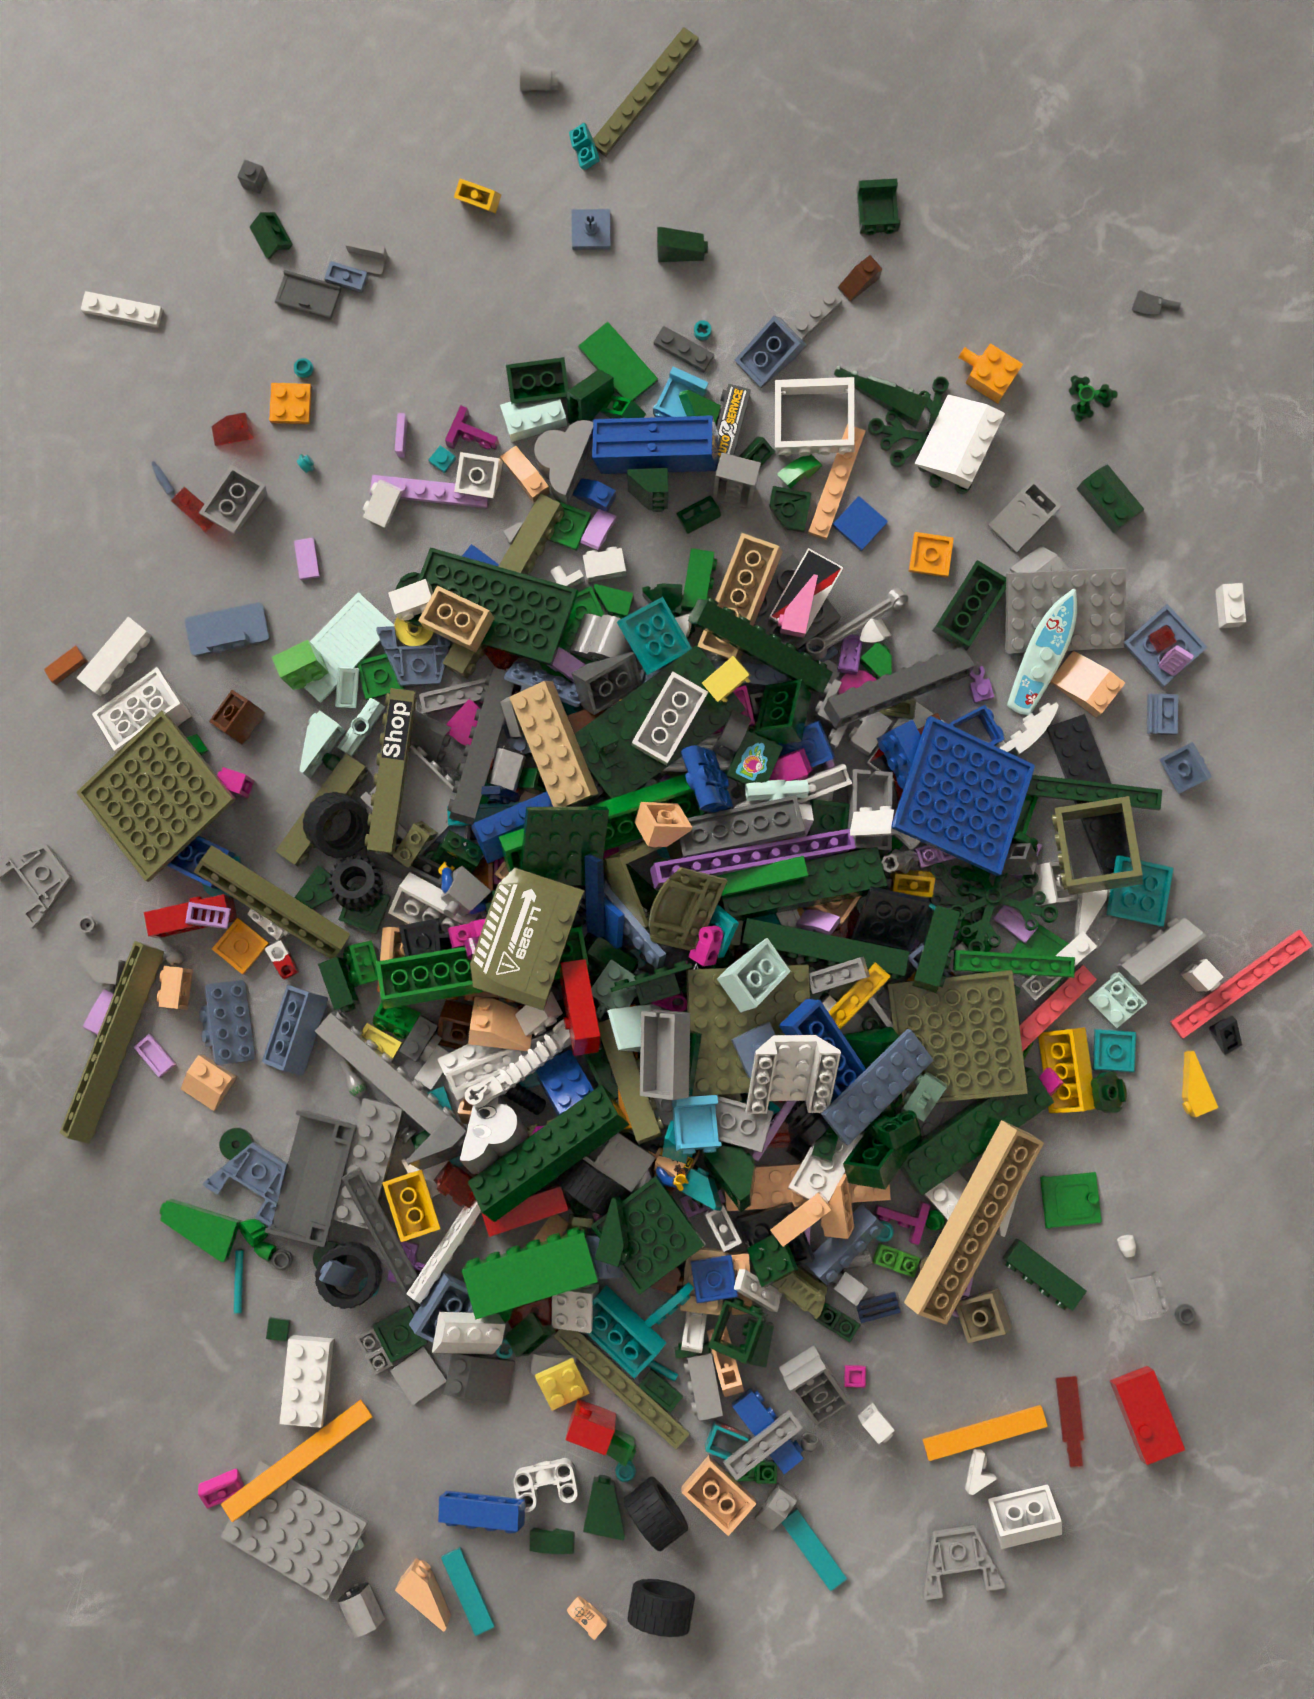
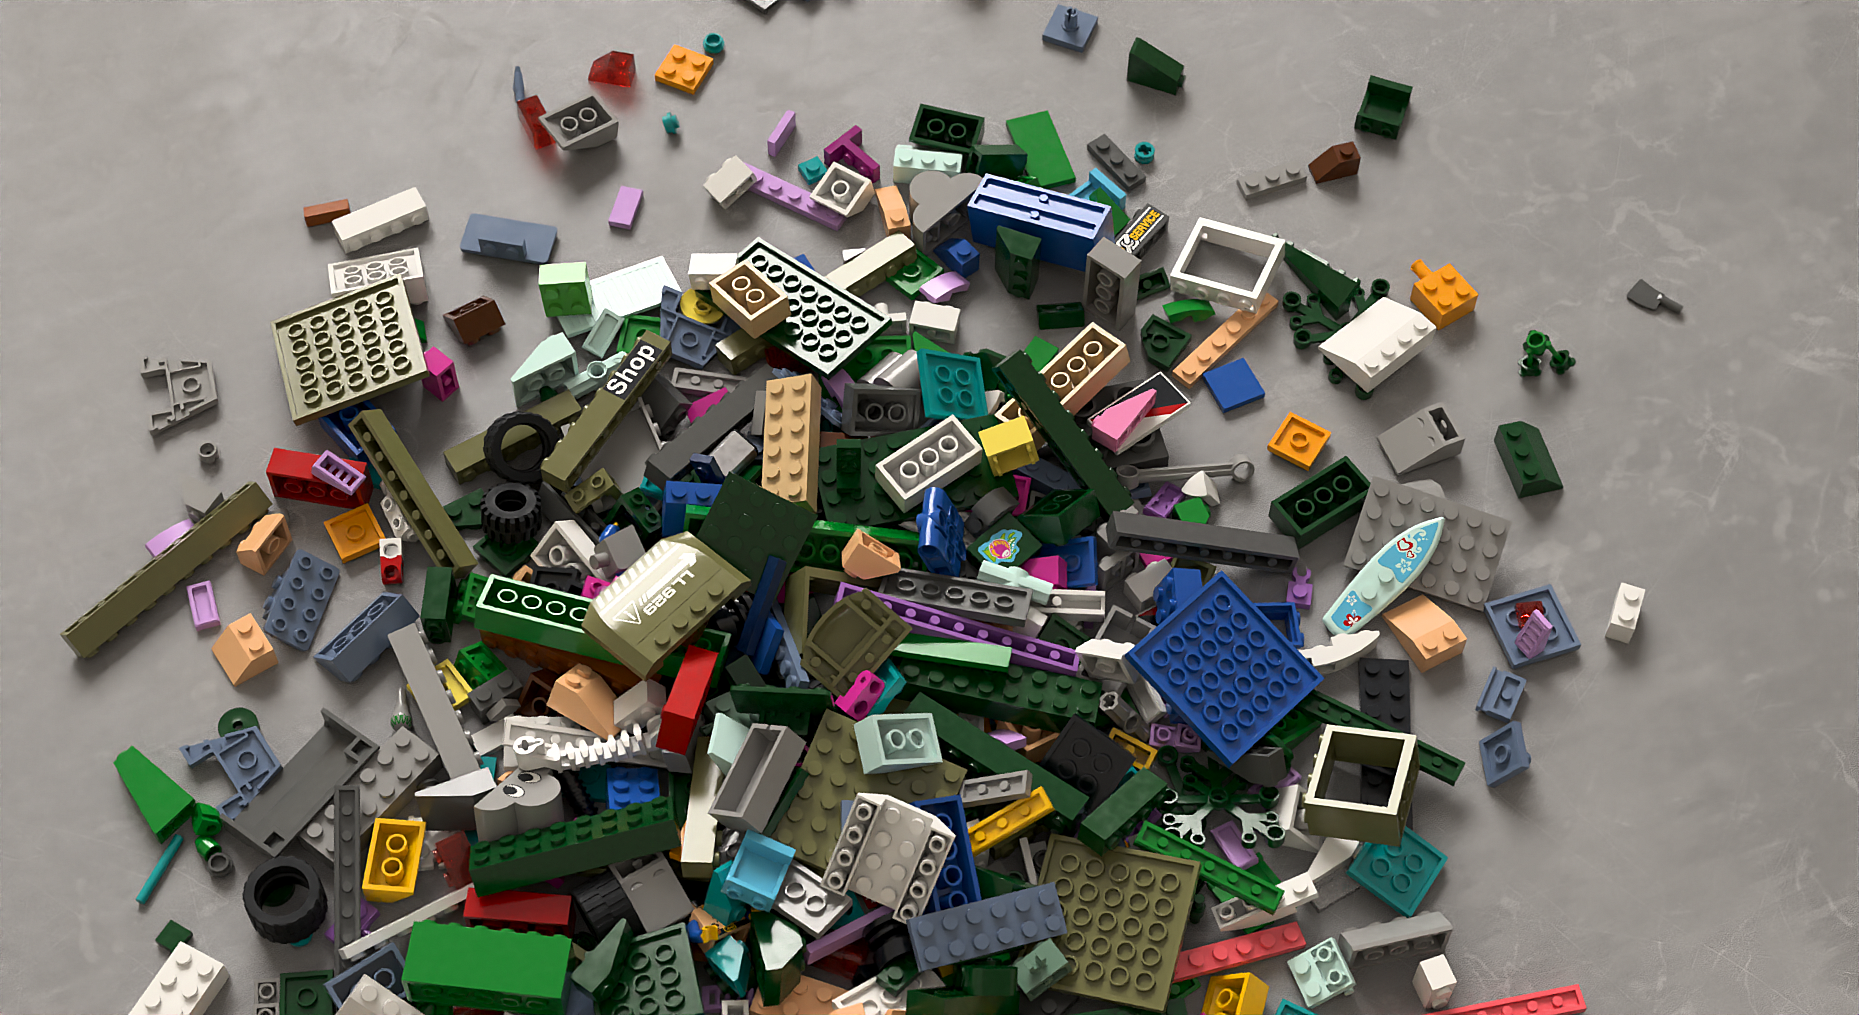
camera: 25 degrees right, 25 degrees down
sand blue slope [319,1260,357,1287] -> none
sand blue slope [735,316,807,388] -> none

